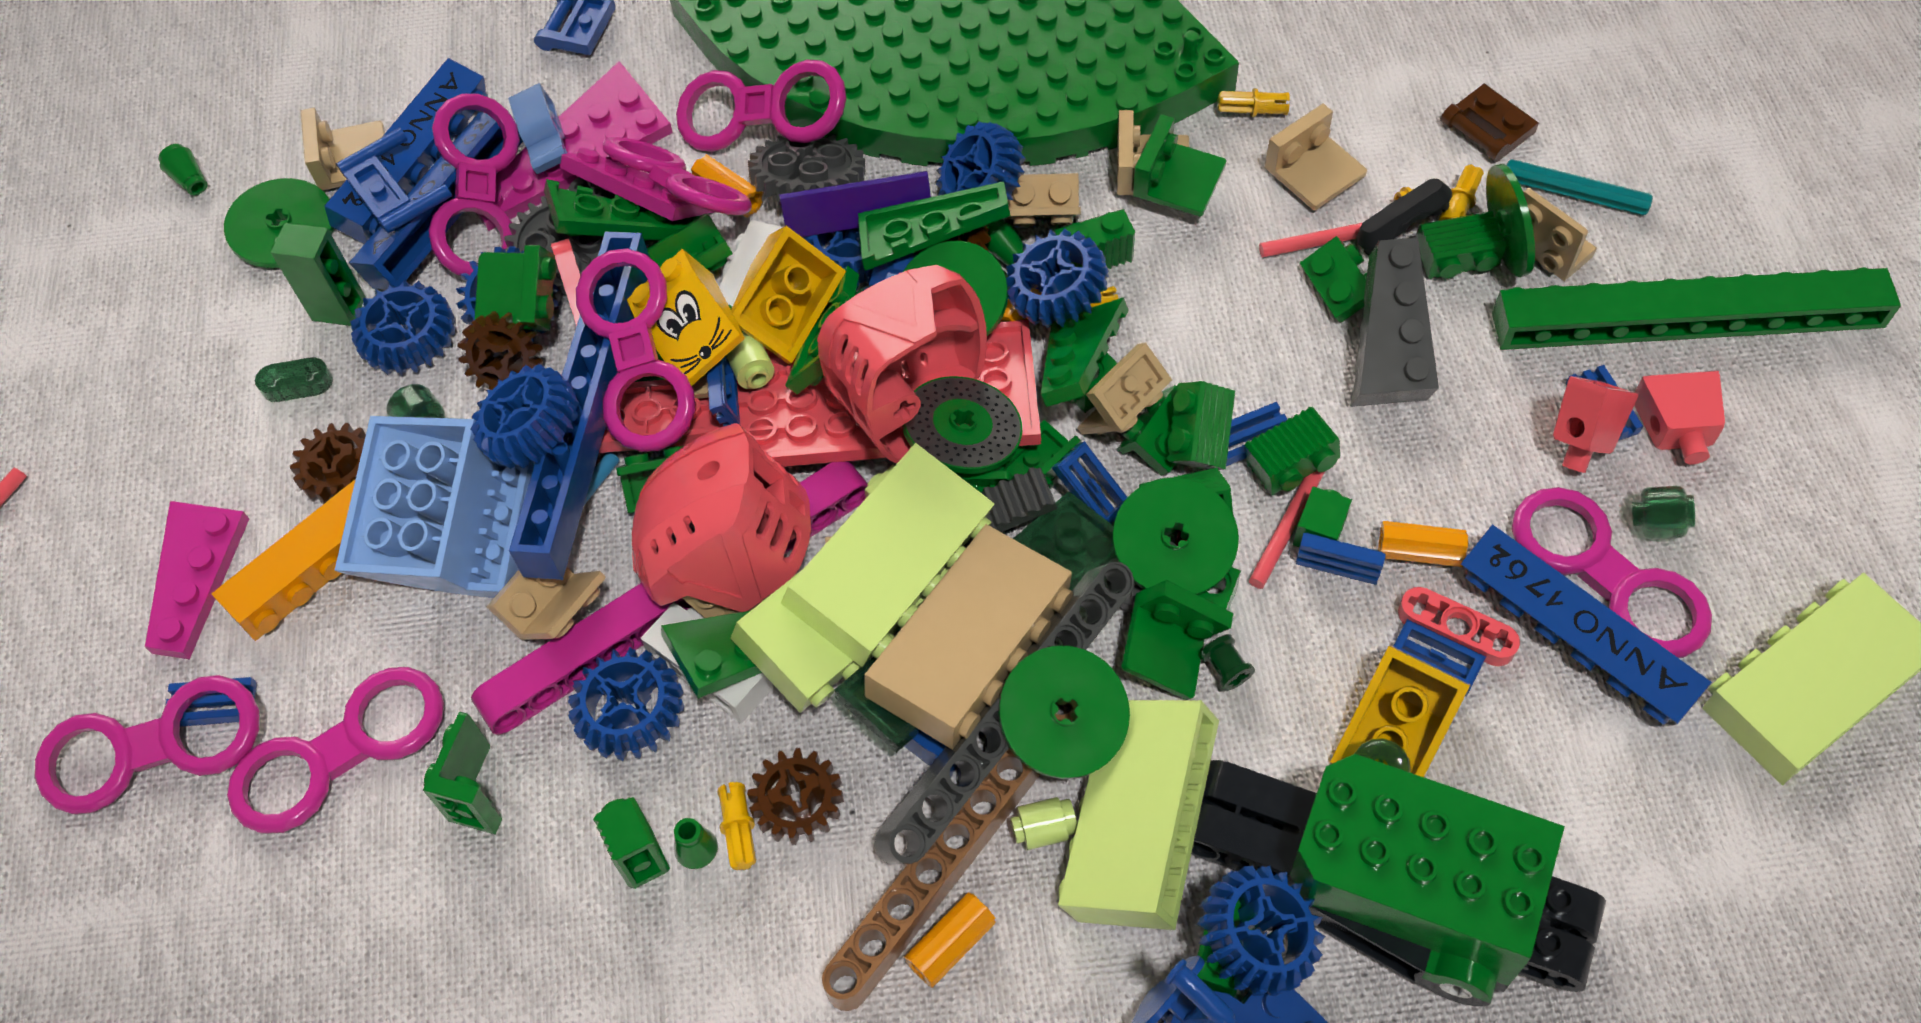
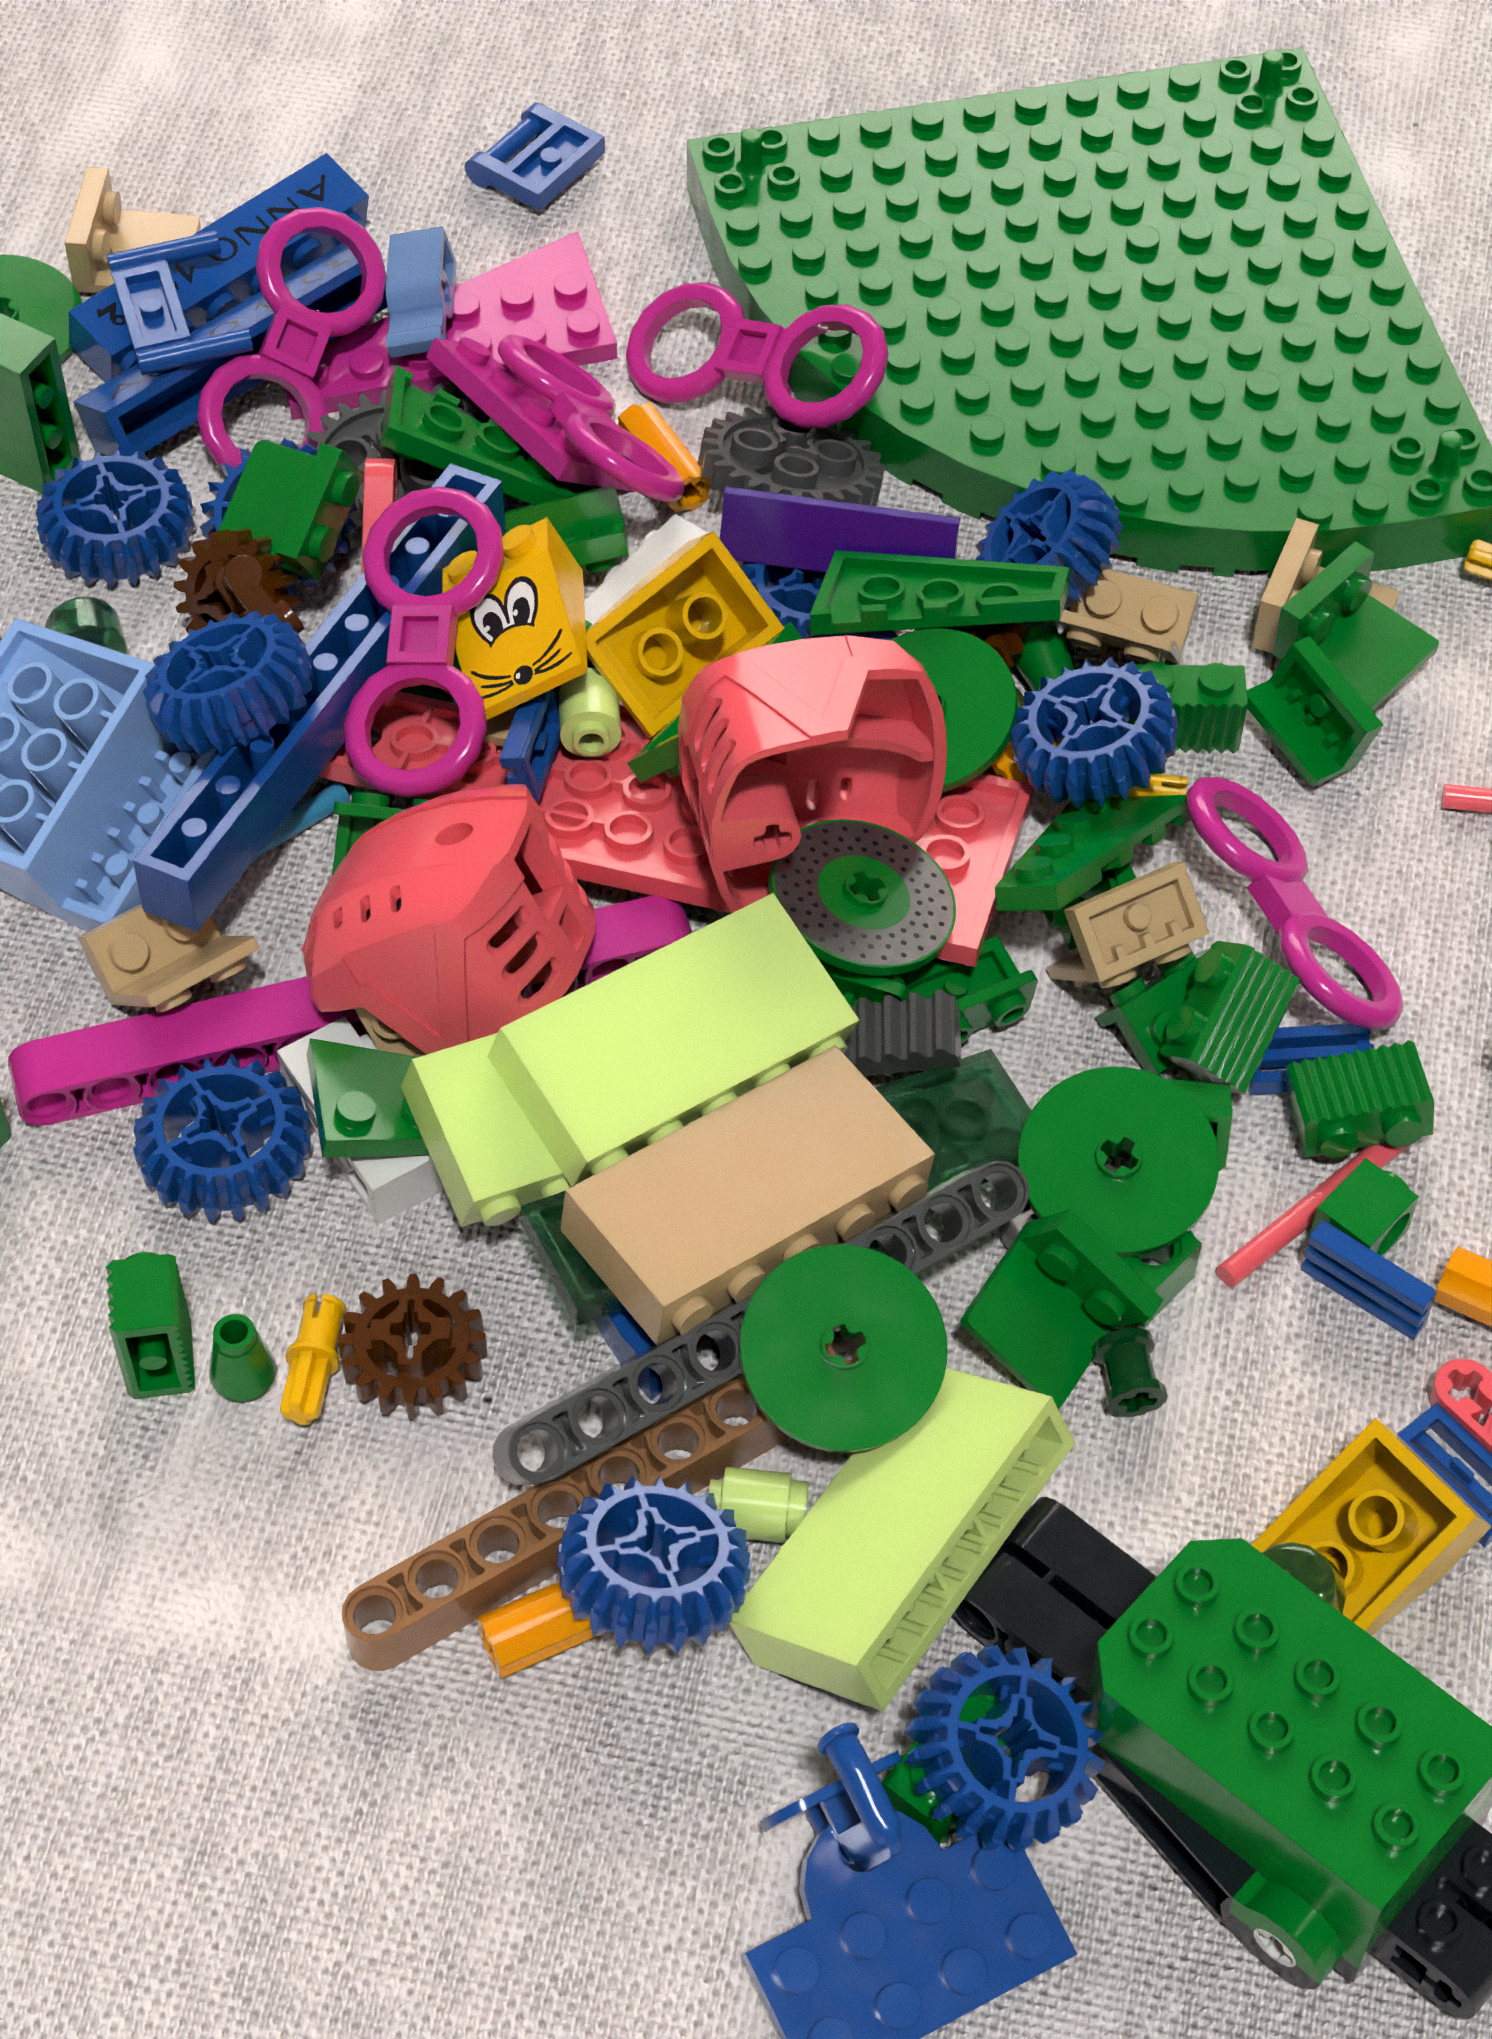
camera: 15 degrees right, 5 degrees down
blue tile [1052,441,1127,530] -> none
none -> reddish brown plate [215,555,305,645]
none -> blue gear [556,1475,752,1655]
none -> dark pink bar [1186,777,1404,1031]
none -> green bracket [1247,636,1383,786]

